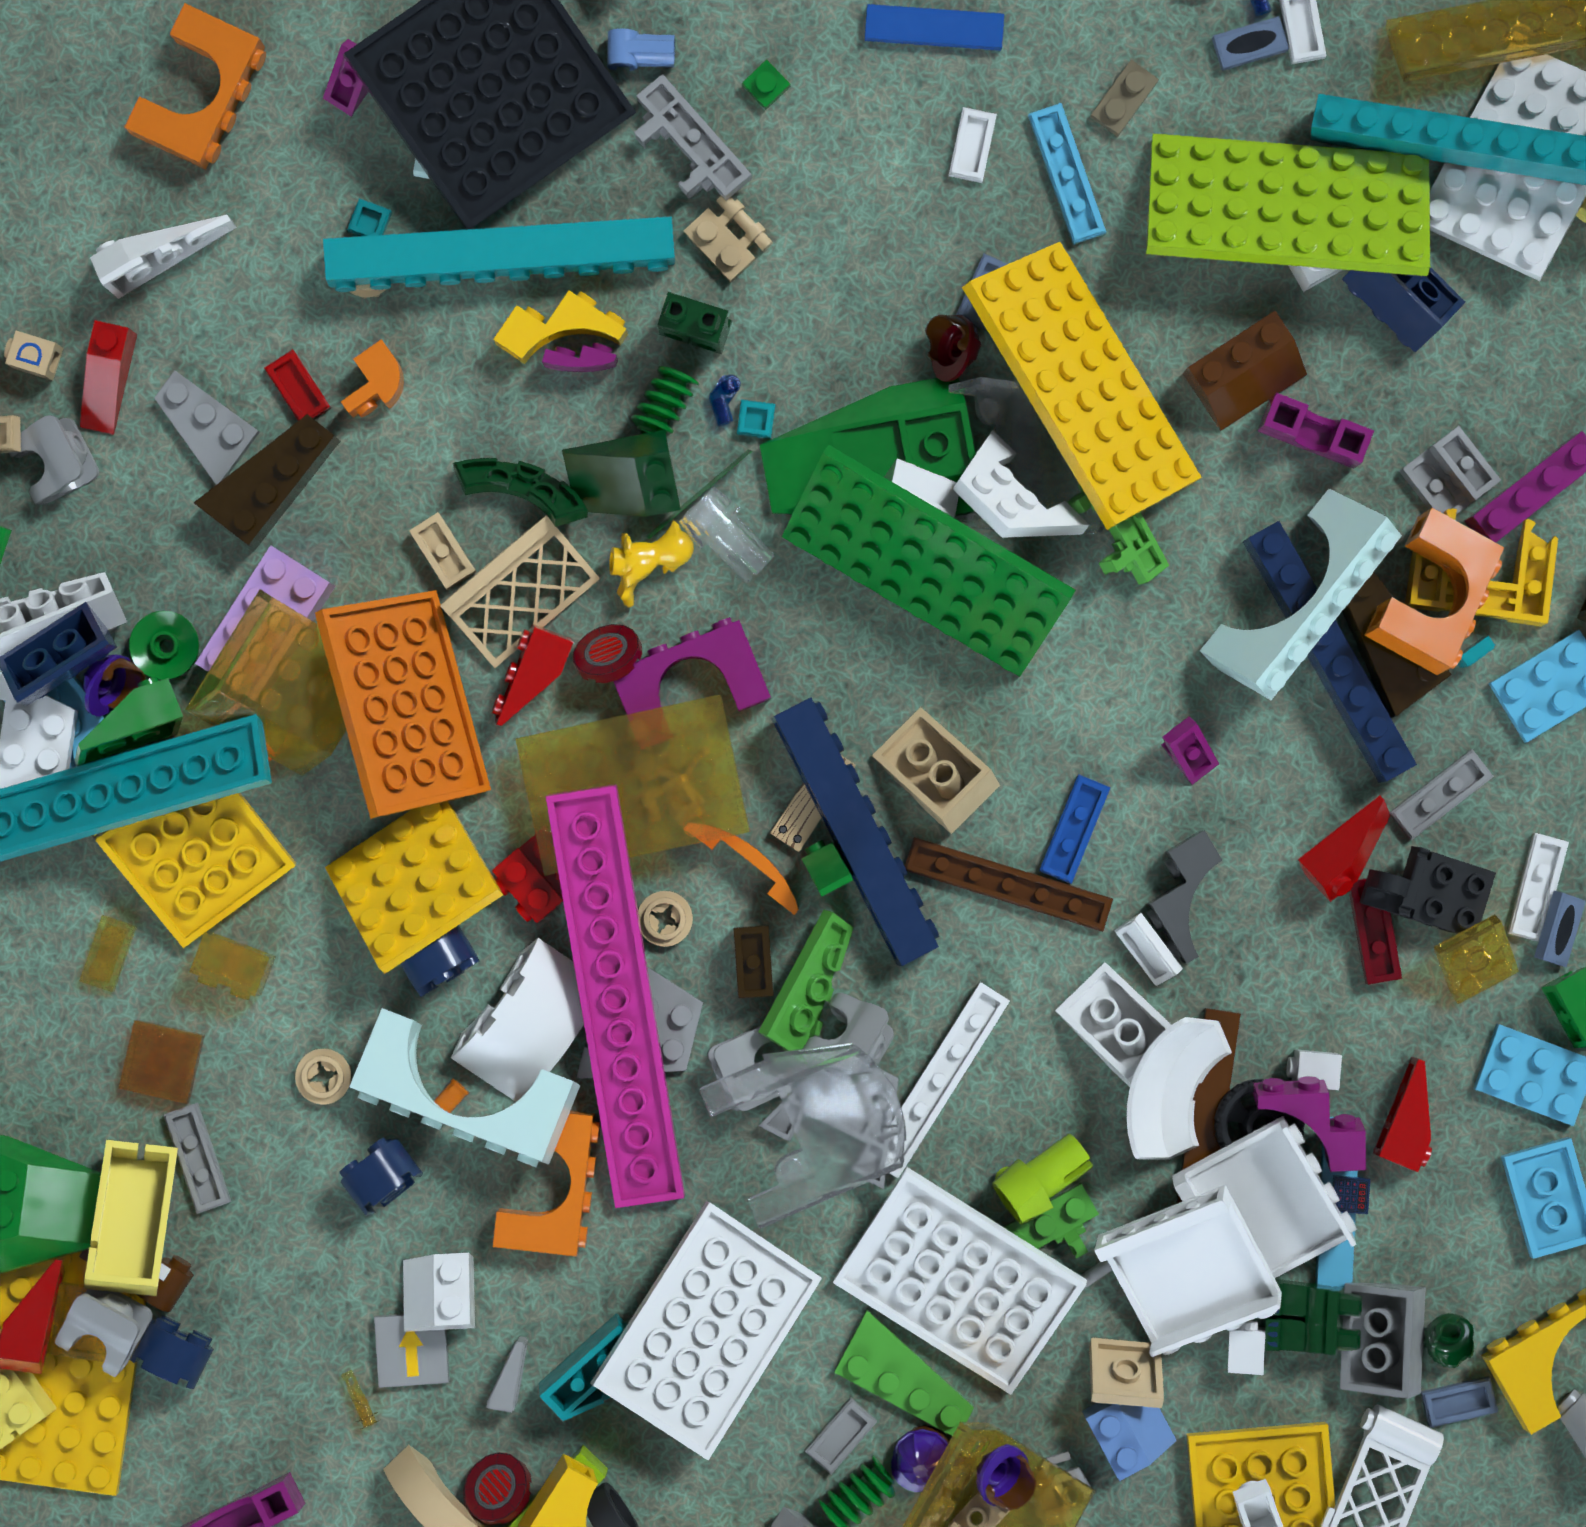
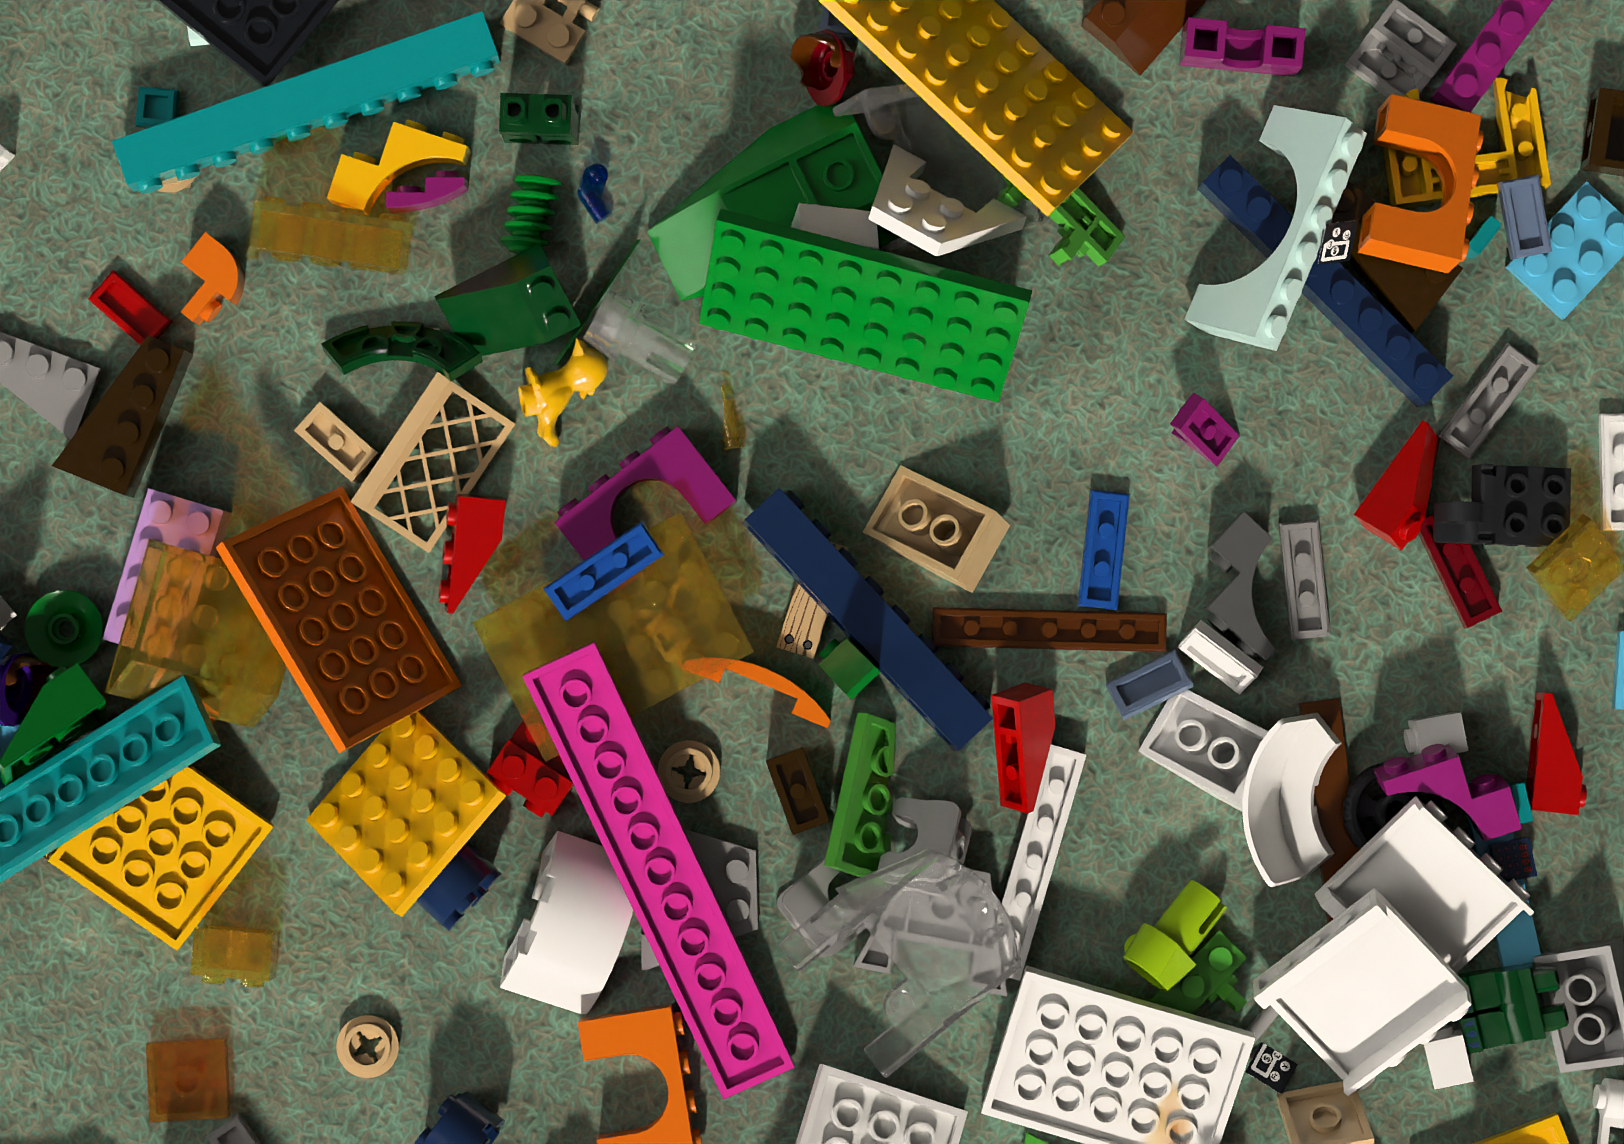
camera: 10 degrees left, 0 degrees up
clear yellow plate [79,915,137,992] -> none
light aqua arch [349,1008,580,1167] -> none
orange pin [434,1078,469,1113] -> none
tile [573,624,642,683] -> none
teal tile [737,399,776,439] -> none
none -> clear yellow wedge [245,196,412,275]
none -> blue tile [543,522,665,621]
none -> clear yellow piece [719,385,745,451]
none -> red slope [991,682,1055,814]
none -> sand blue tile [1105,650,1193,721]
none -> black sticker [1245,1042,1298,1094]
none -> light grey tile [1278,520,1330,640]
none -> black sticker [1318,220,1358,265]
none -> sand blue tile [1497,174,1552,260]
none -> teal tile [1507,781,1534,824]

